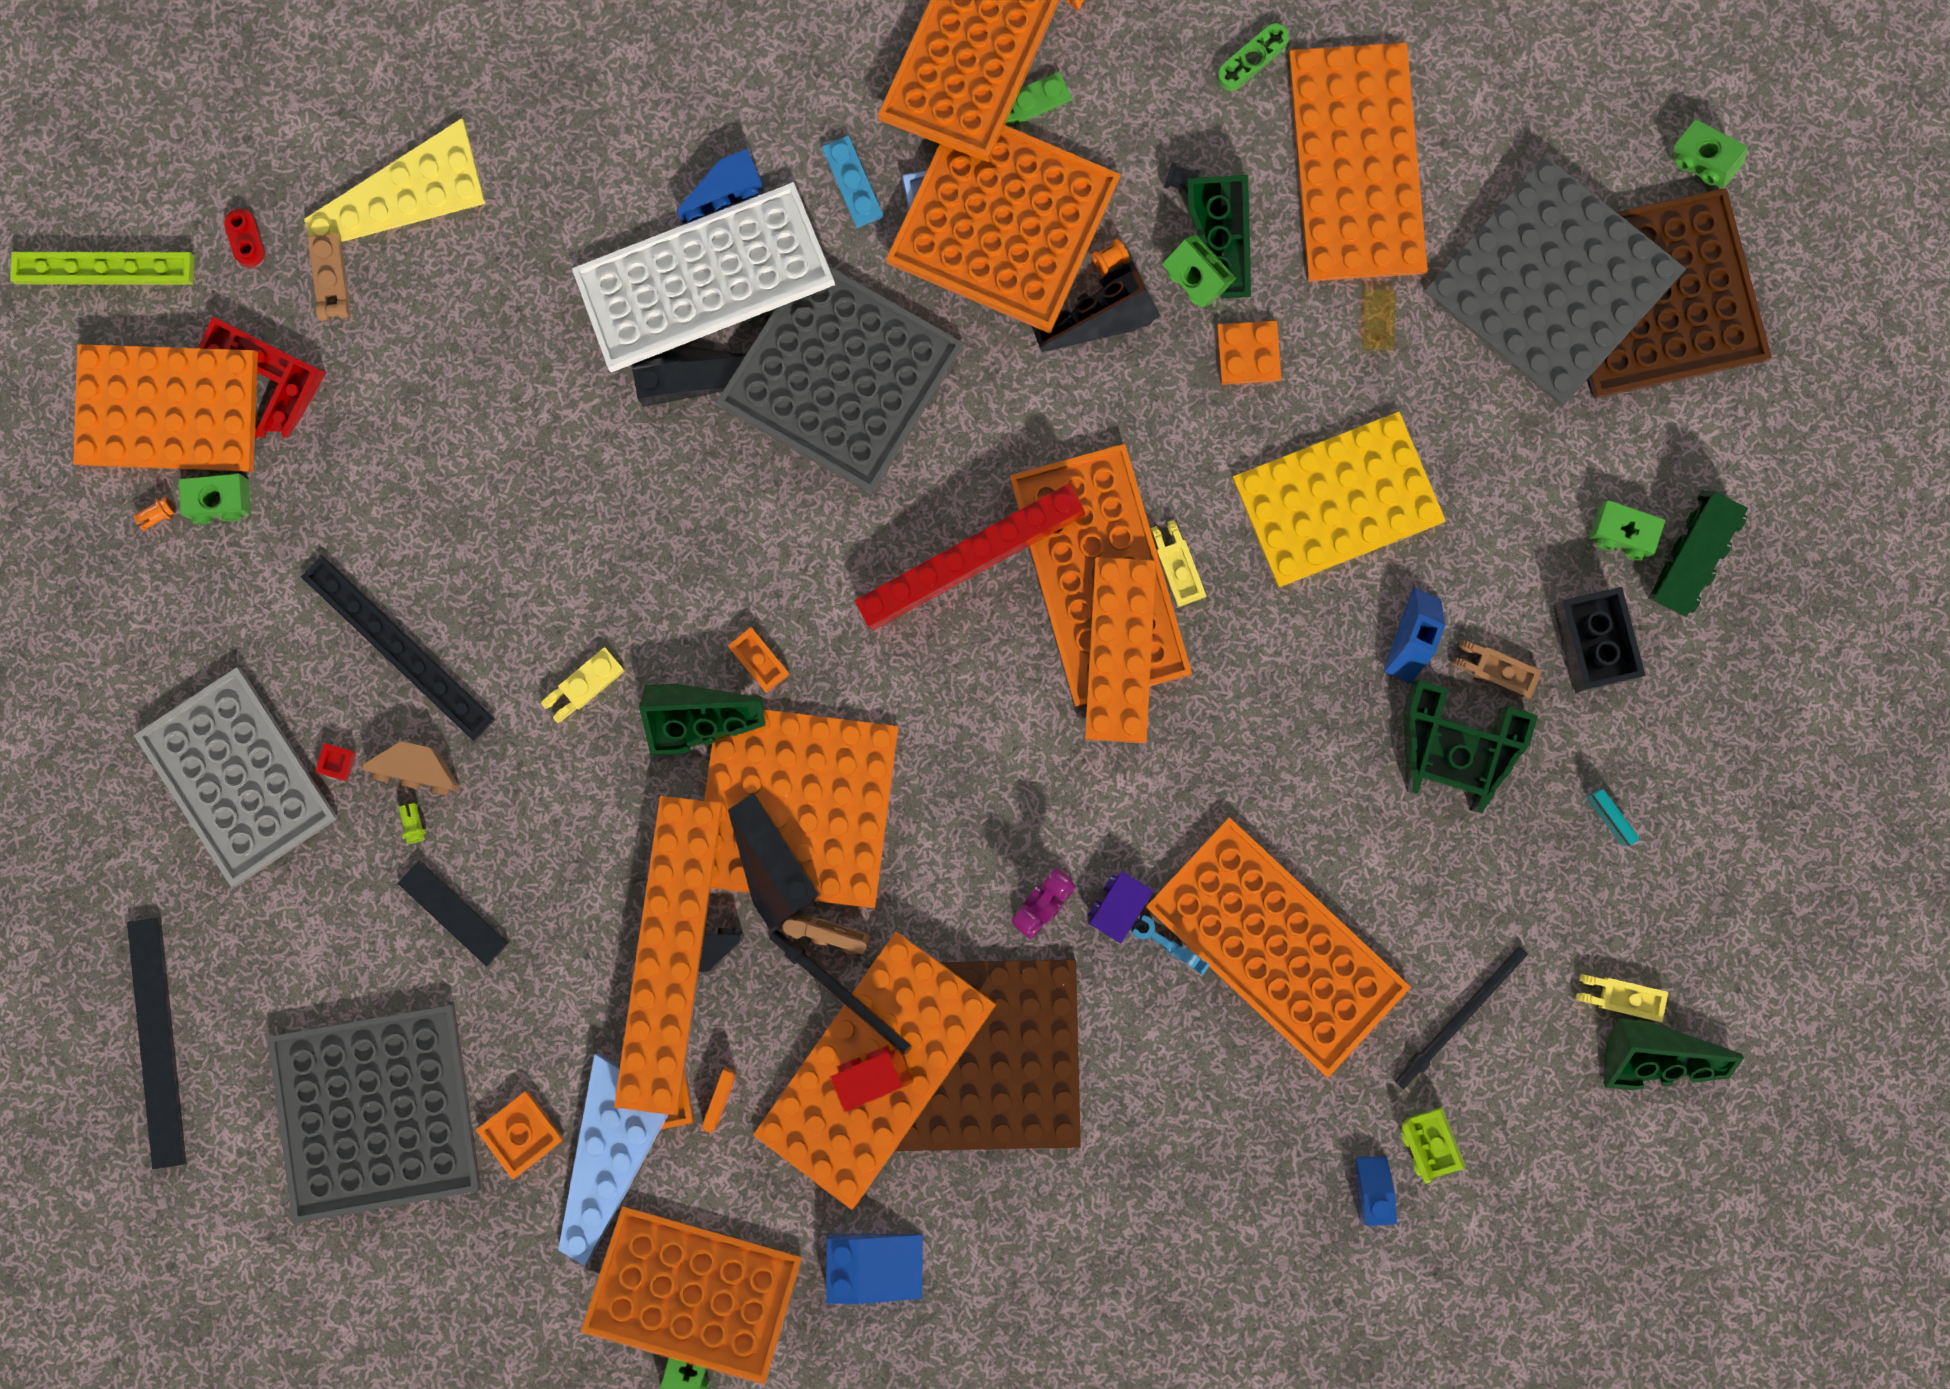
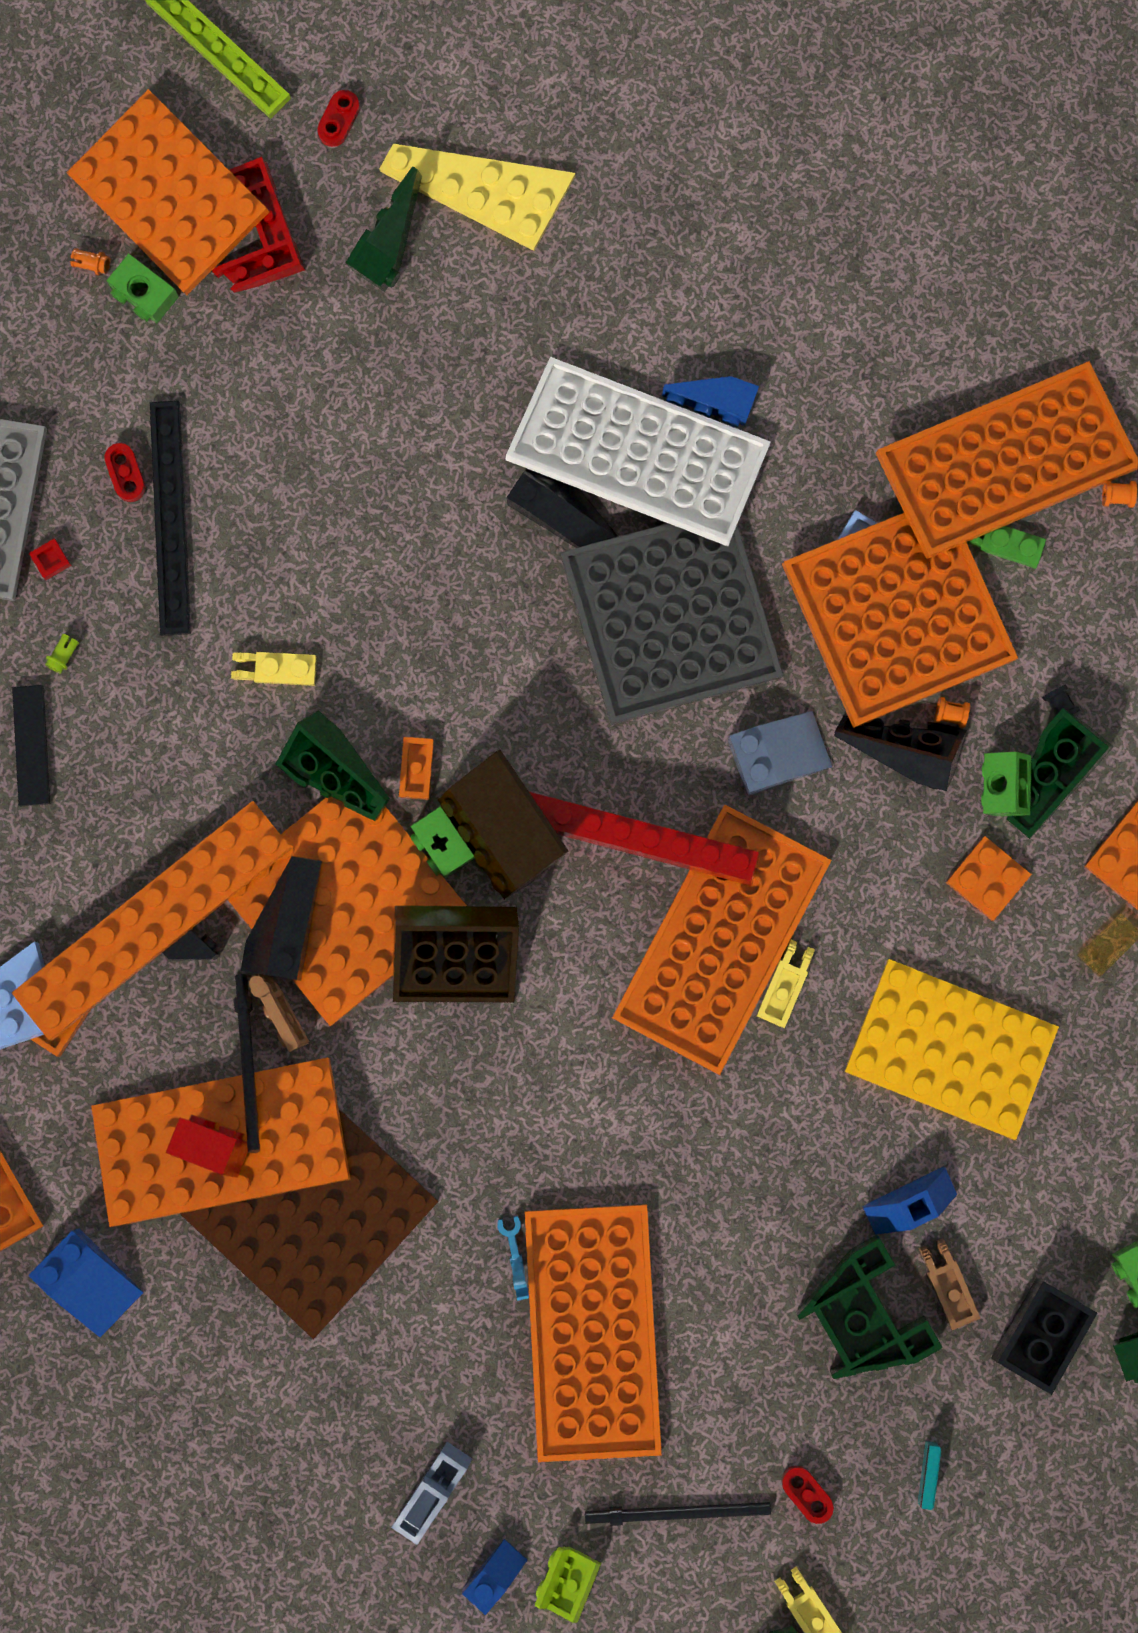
camera: 45 degrees right, 0 degrees up
medium nougat plate [307,233,351,321] -> none
medium nougat slope [362,741,459,796] -> none
orange tile [701,1068,737,1133] -> none
dark azure plate [822,135,883,229] -> none
magenta gear [1011,868,1076,939] -> none
orange plate [1085,557,1156,744] -> none
dark purple brick [1087,871,1153,944] -> none
none -> red plate [104,443,146,502]
none -> dark green wedge [345,166,422,292]
none -> sand blue slope [391,1442,472,1545]
none -> dark brown slope [393,906,519,1003]
none -> bright green brick [410,806,475,879]
none -> dark brown slope [438,749,568,900]
none -> sand blue slope [728,711,832,796]
none -> red plate [781,1466,834,1524]

